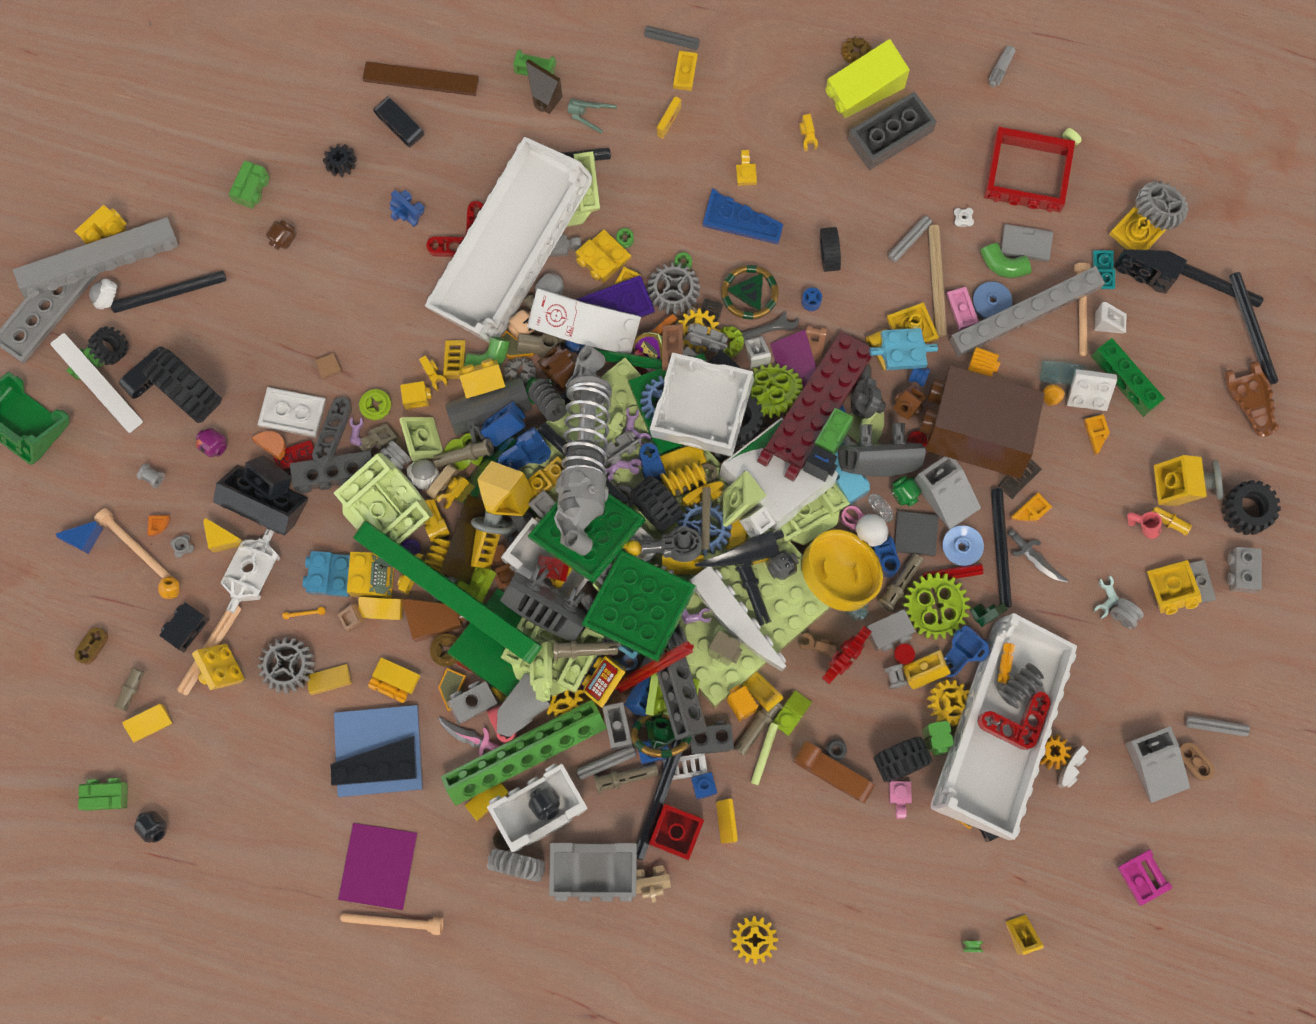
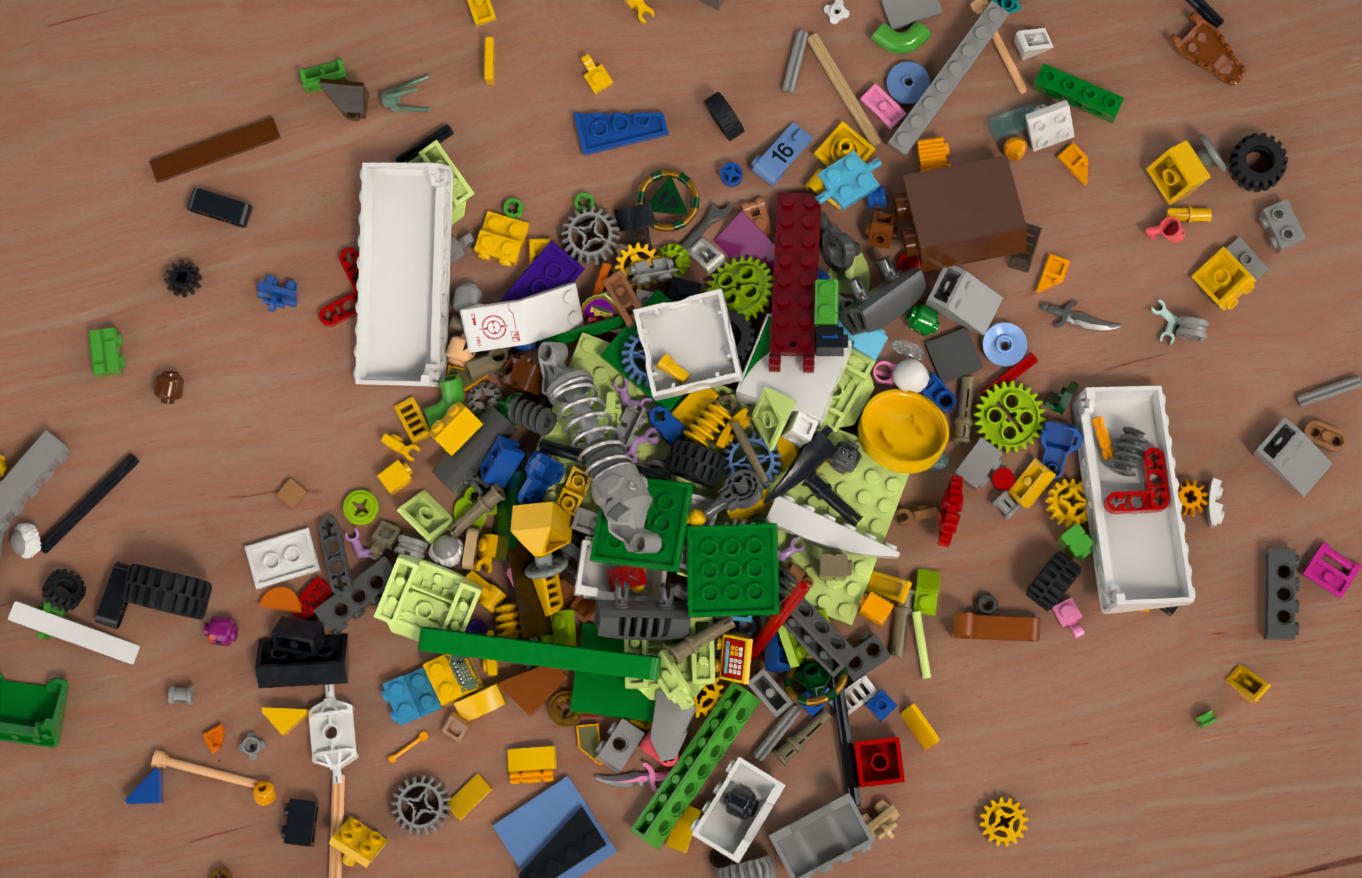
camera: 20 degrees left, 5 degrees up
black axle [991,488,1012,608] -> none
none -> black slope [615,203,655,232]
none -> yellow pin [656,353,691,385]
none -> medium blue door [751,122,814,187]
none -> medium nougat arm [784,561,814,589]
none -> dark grey brick [1265,548,1300,641]

